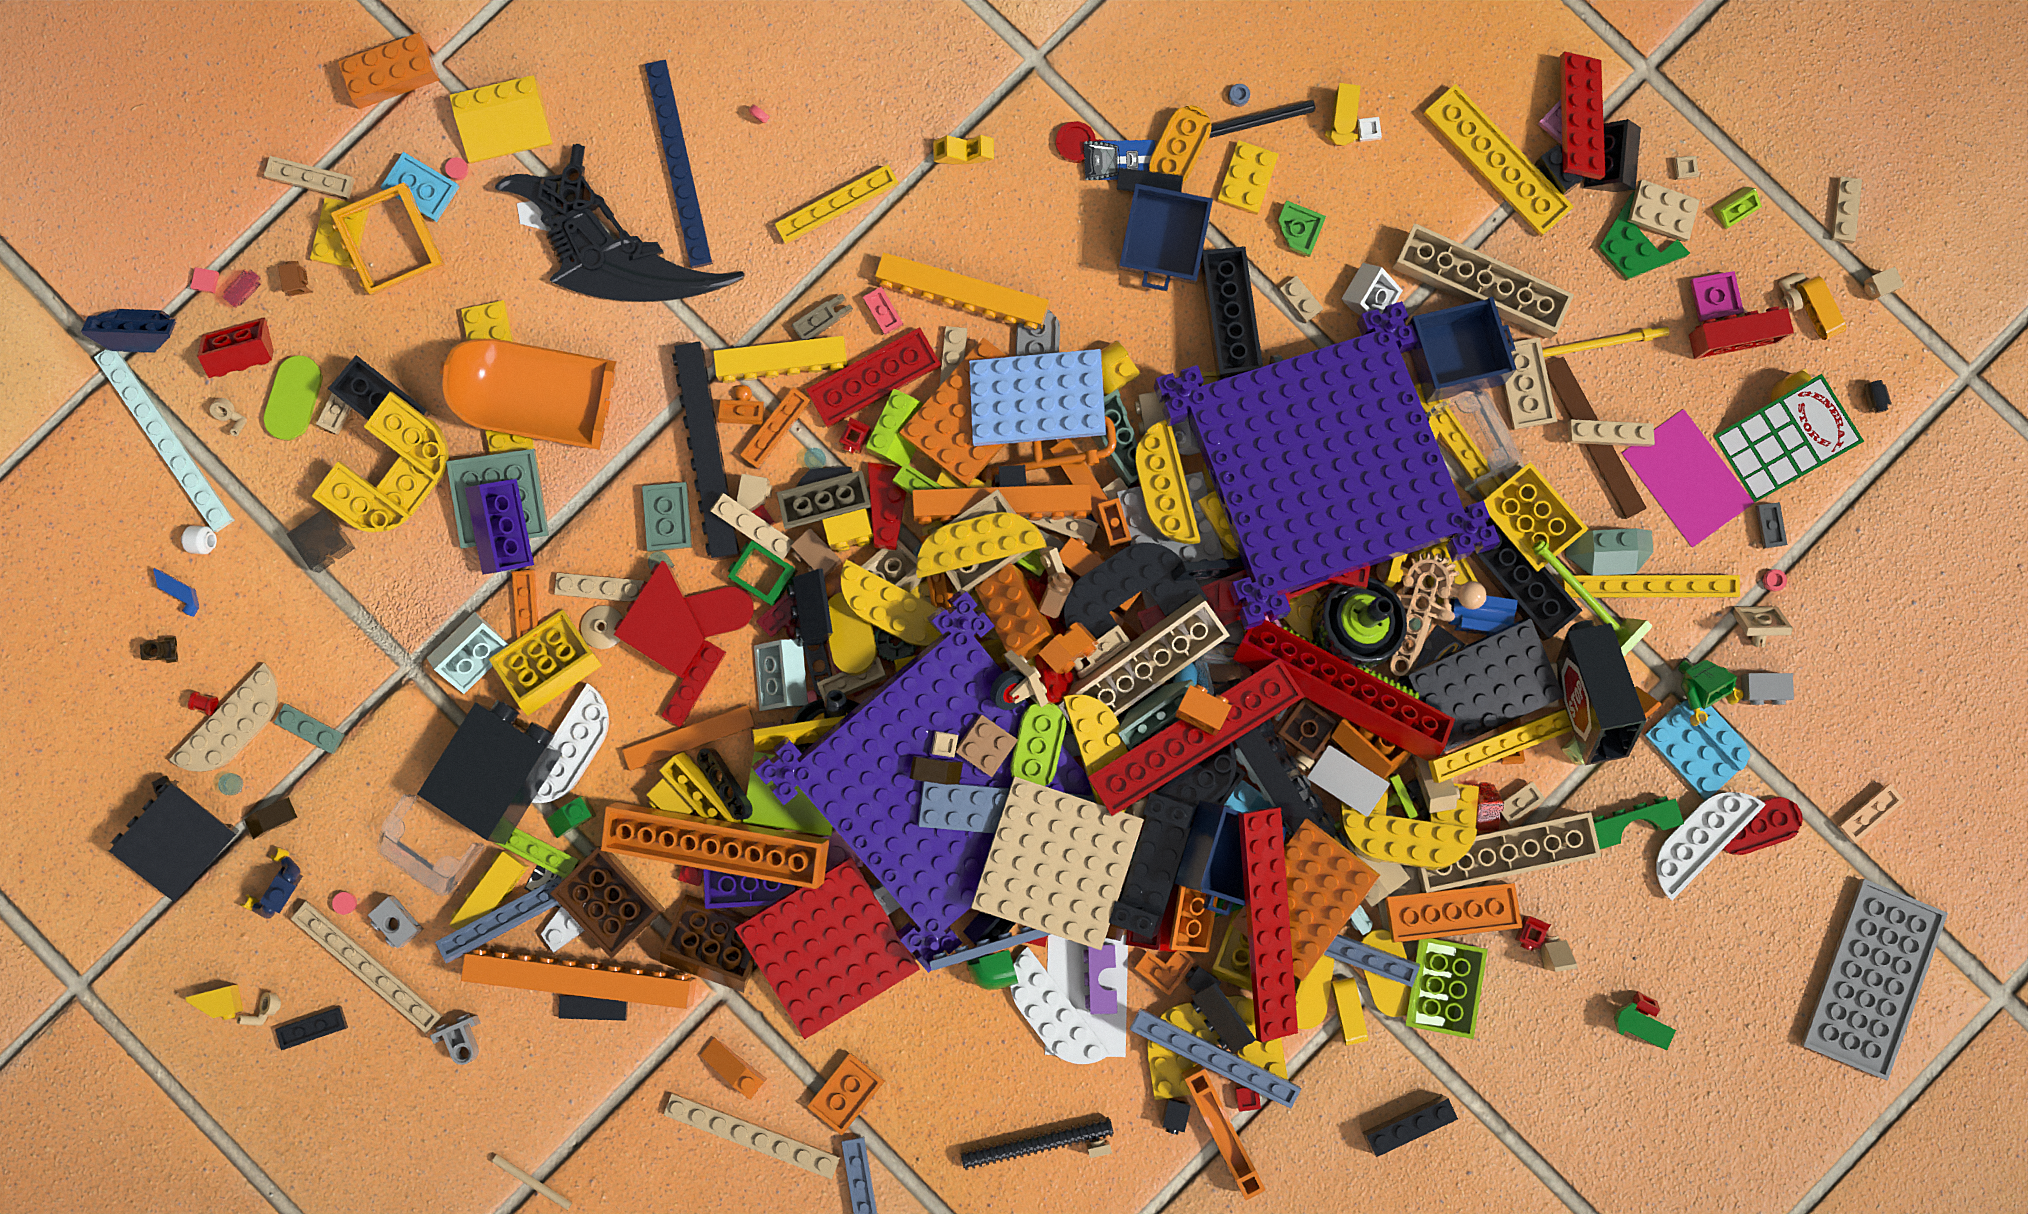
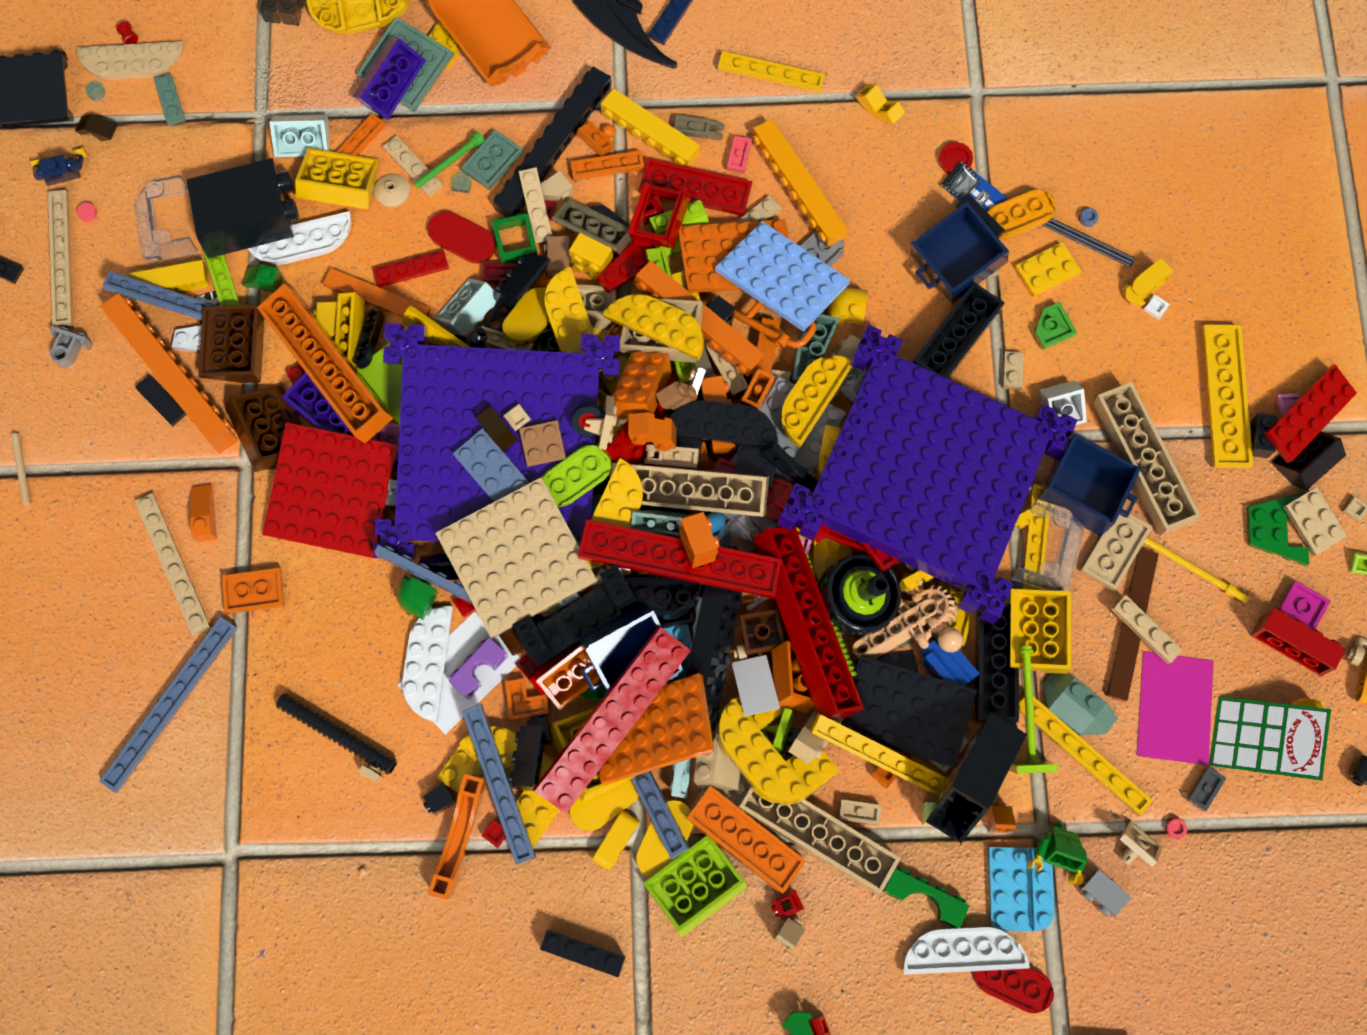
camera: 45 degrees right, 10 degrees down
light grey brick [368,896,423,948] -> none
red slope [614,561,708,679] -> none
clear light blue tile [804,448,826,469] -> none
clear red pin [1472,782,1504,831] -> none
none -> bright green piece [414,131,485,188]
none -> red piece [628,182,691,249]

